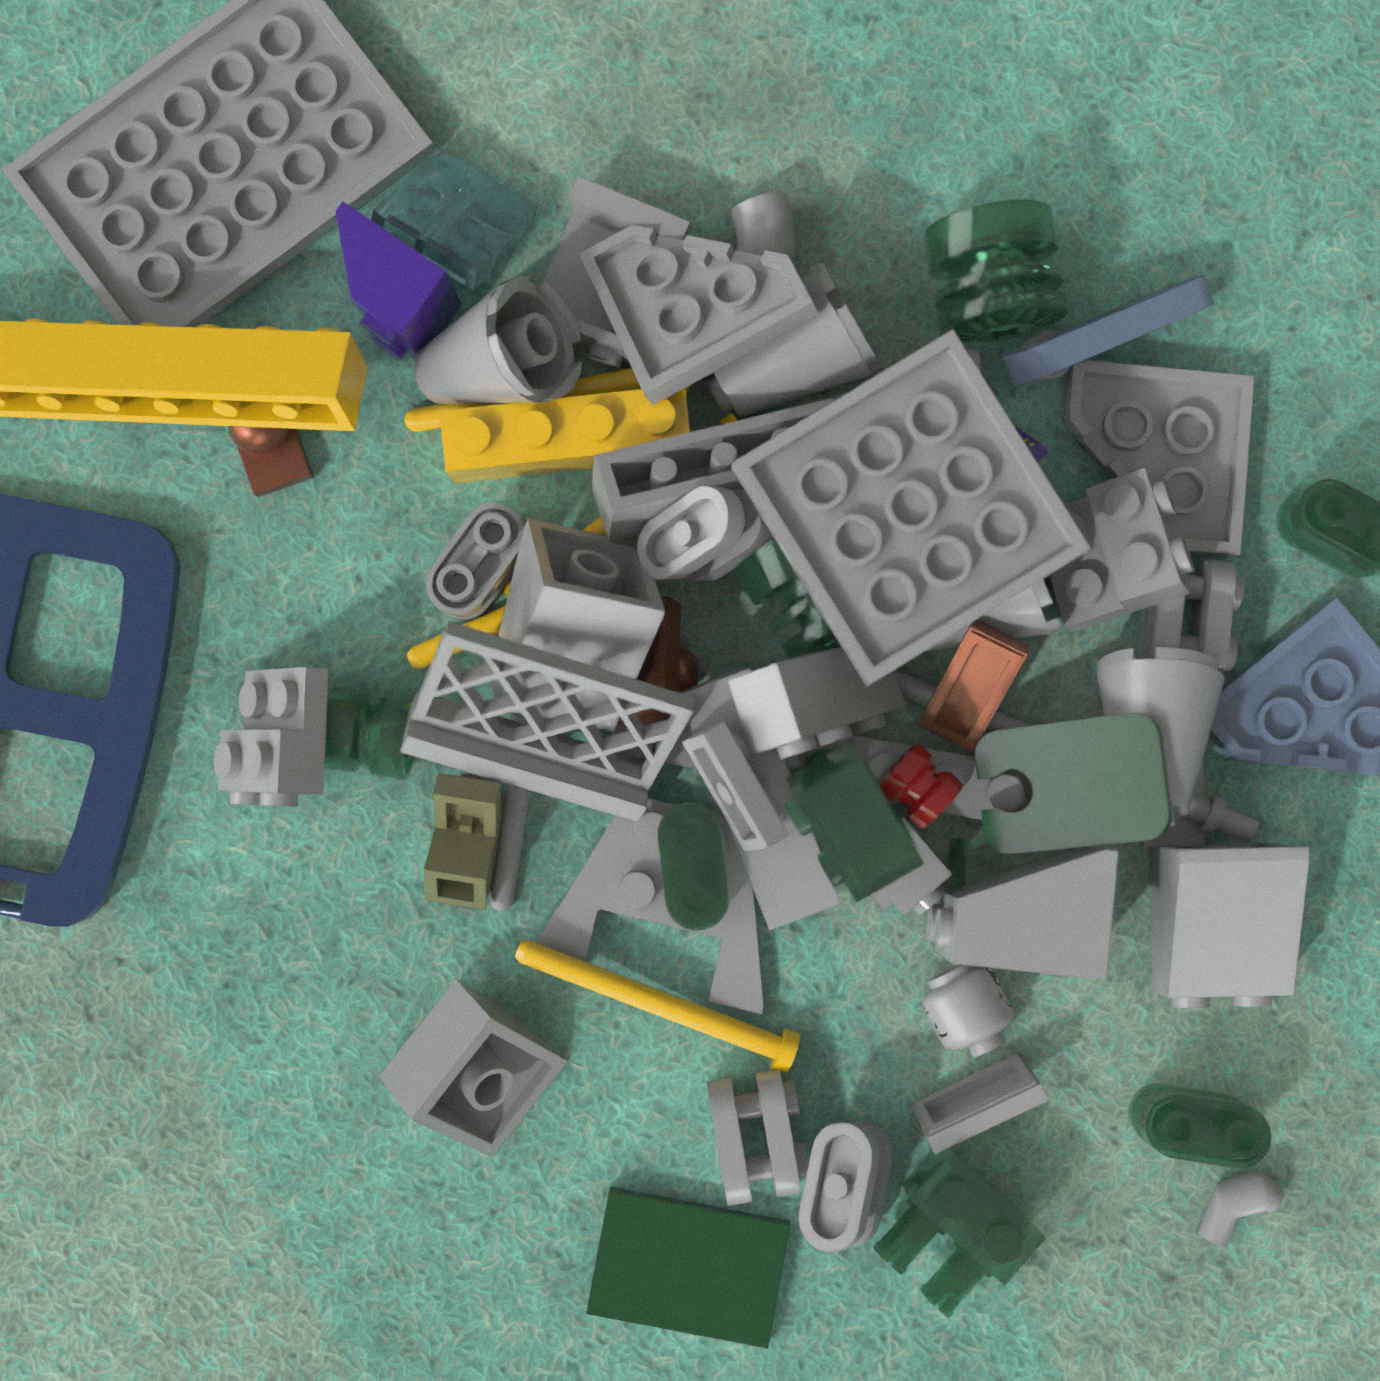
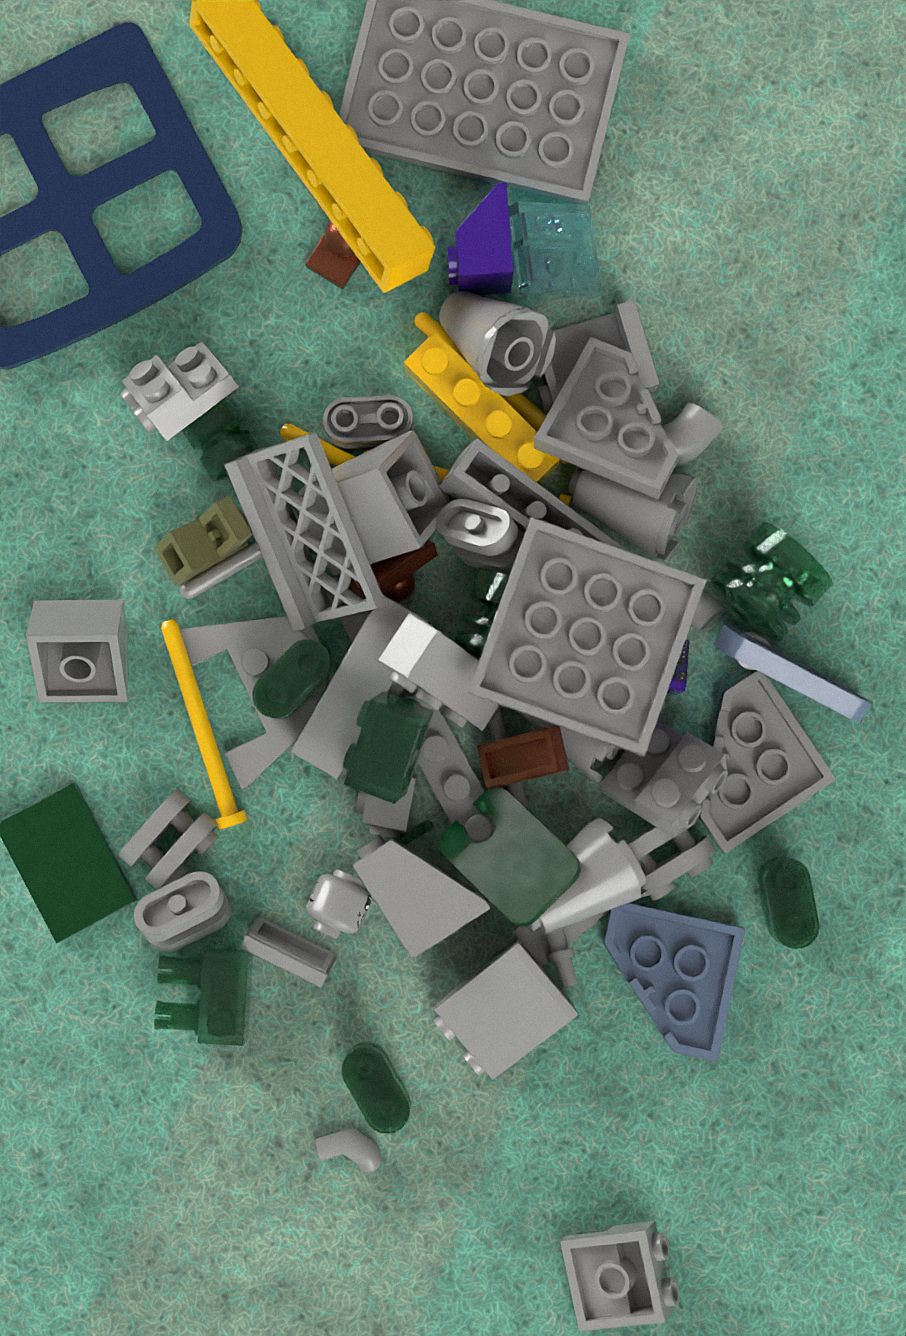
camera: 50 degrees right, 0 degrees up
light grey plate [682,721,789,852] -> none
red wheel [875,742,964,829] -> none

